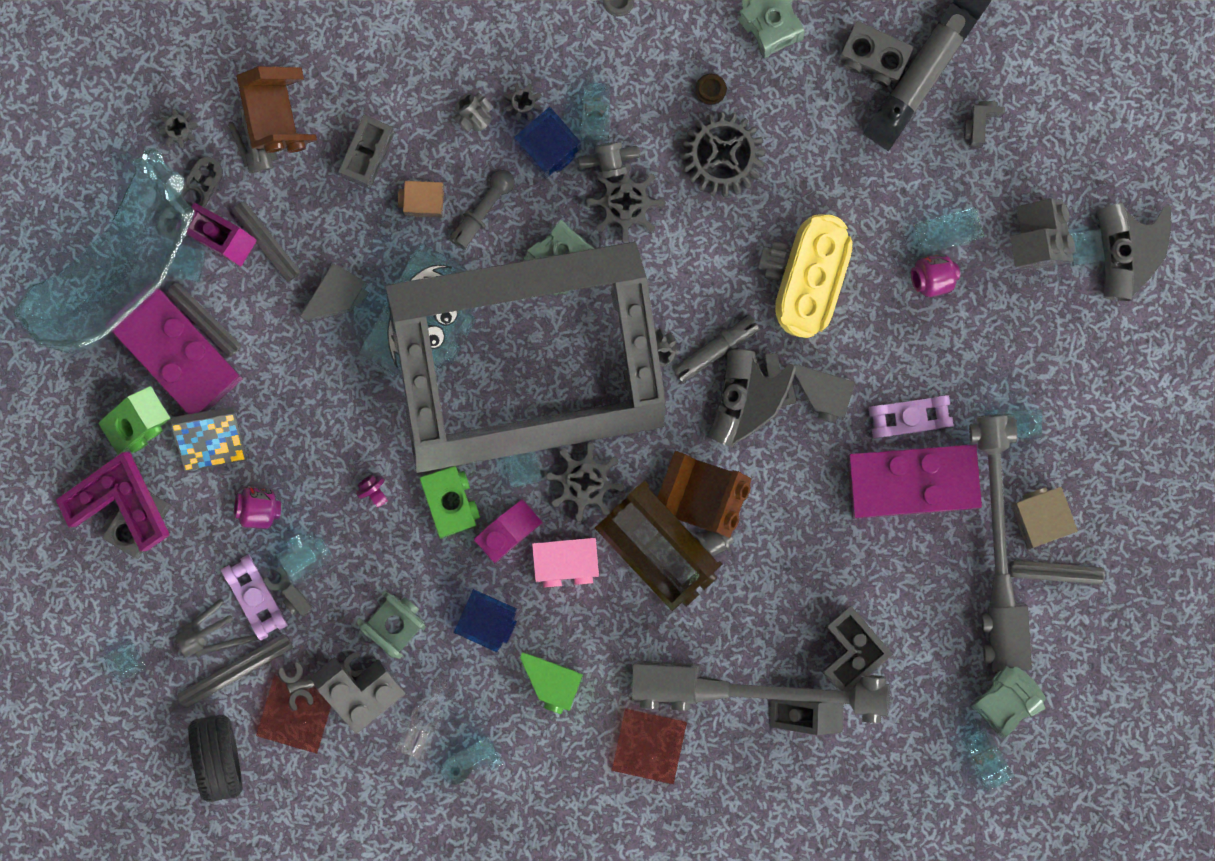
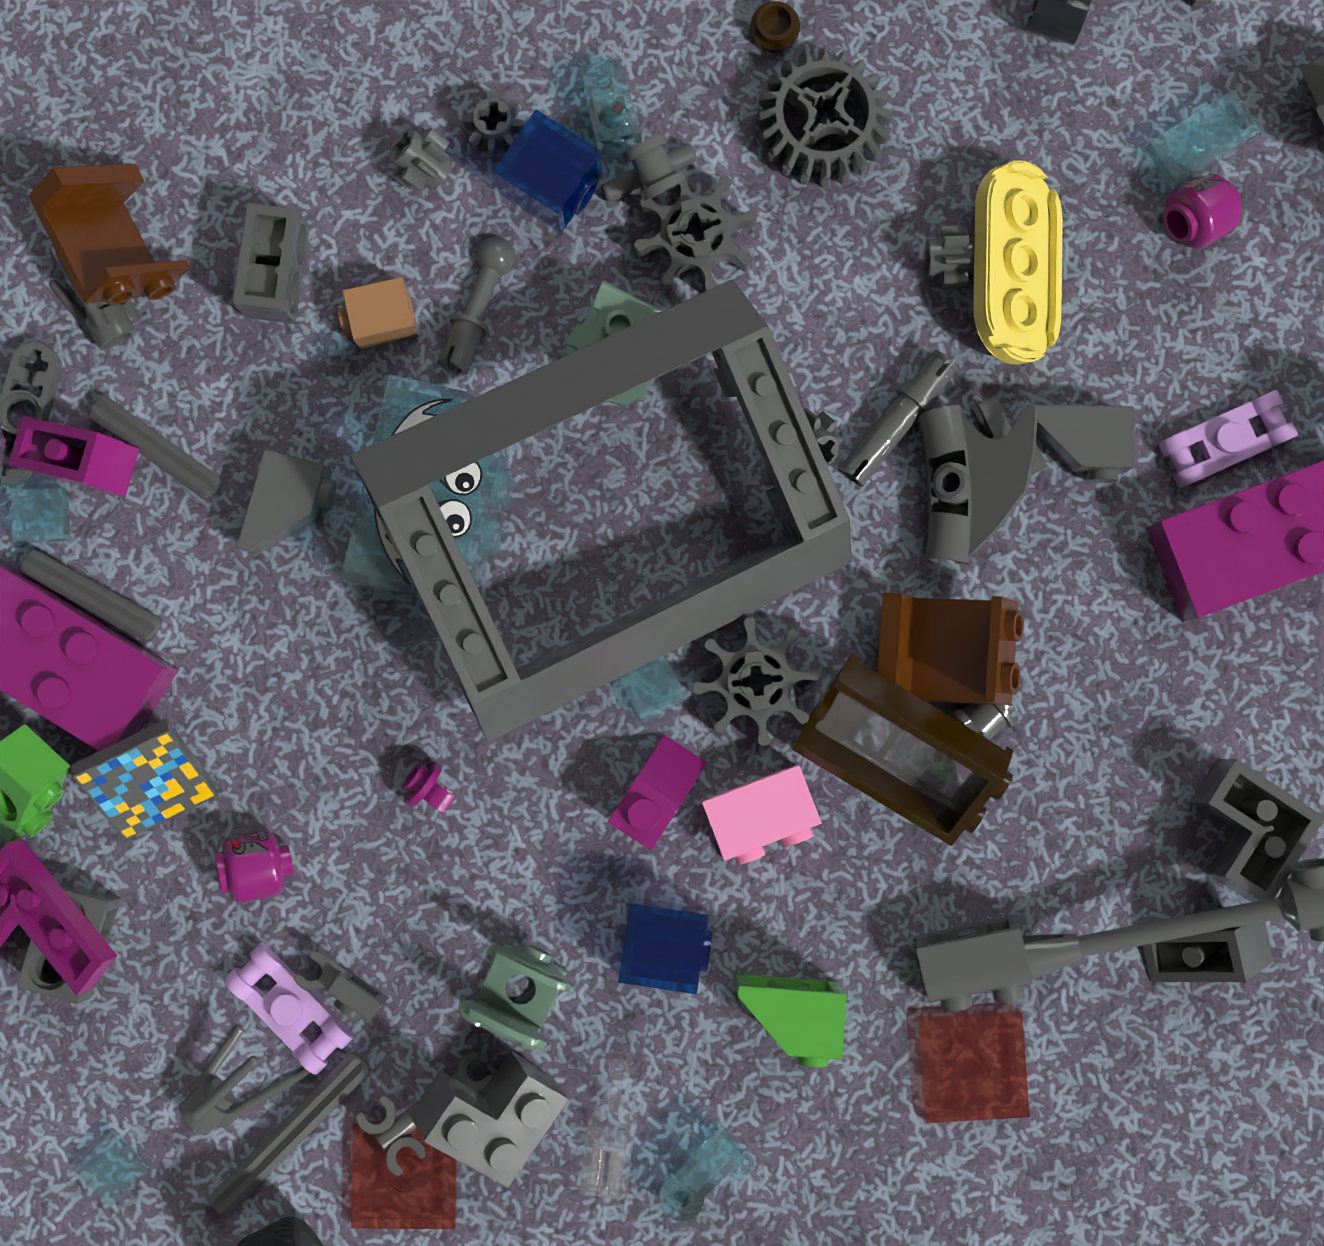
camera: 15 degrees left, 0 degrees up
clear light blue brick [276,533,332,583] -> none
bright green brick [420,466,480,539] -> none

